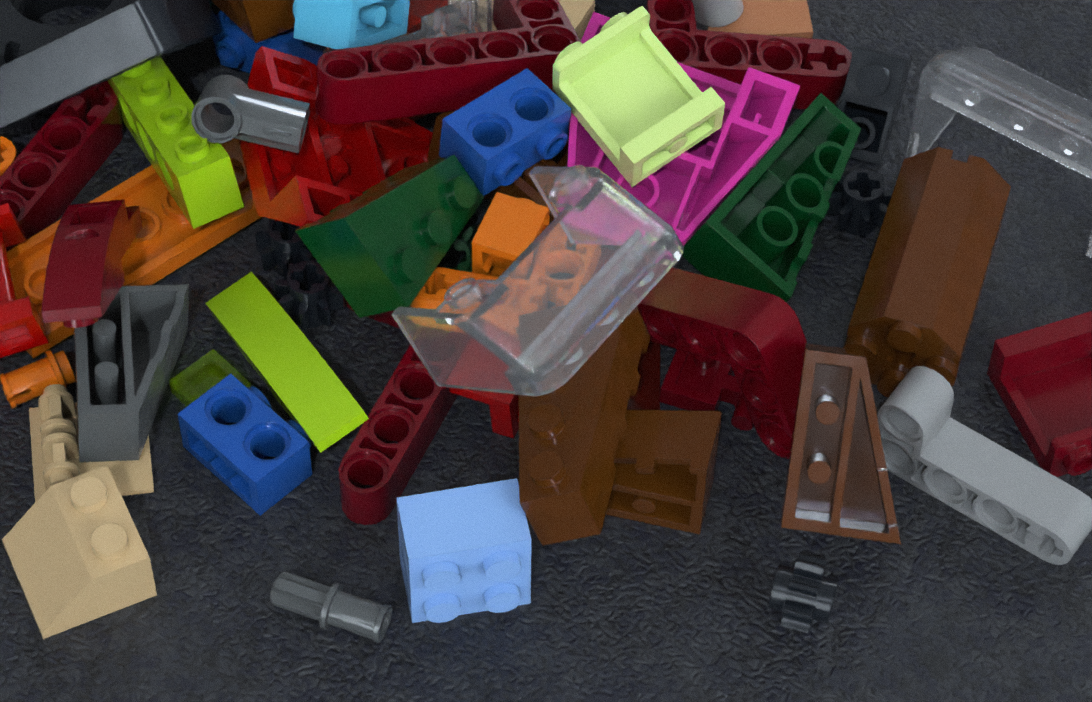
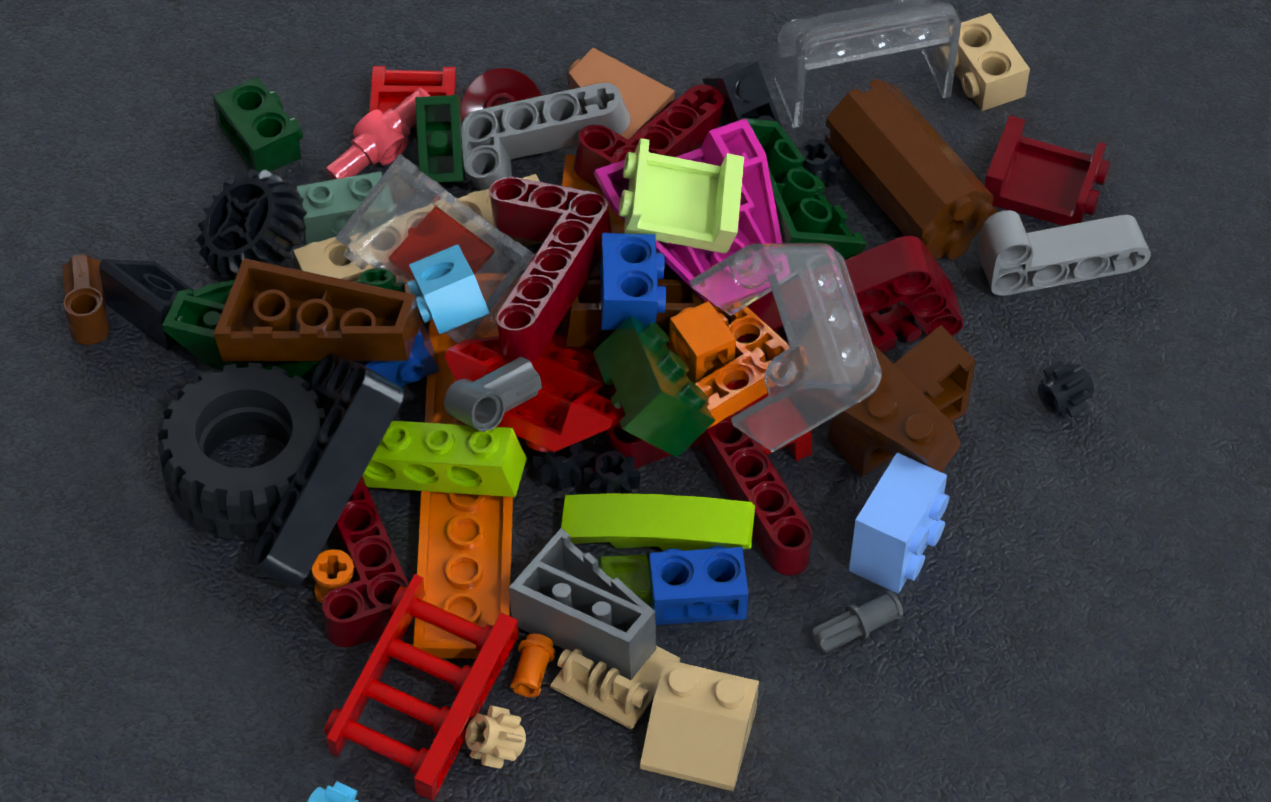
camera: 50 degrees left, 0 degrees up
dark red slope [41,199,143,328] -> none
reddish brown wedge [781,343,901,544] -> none

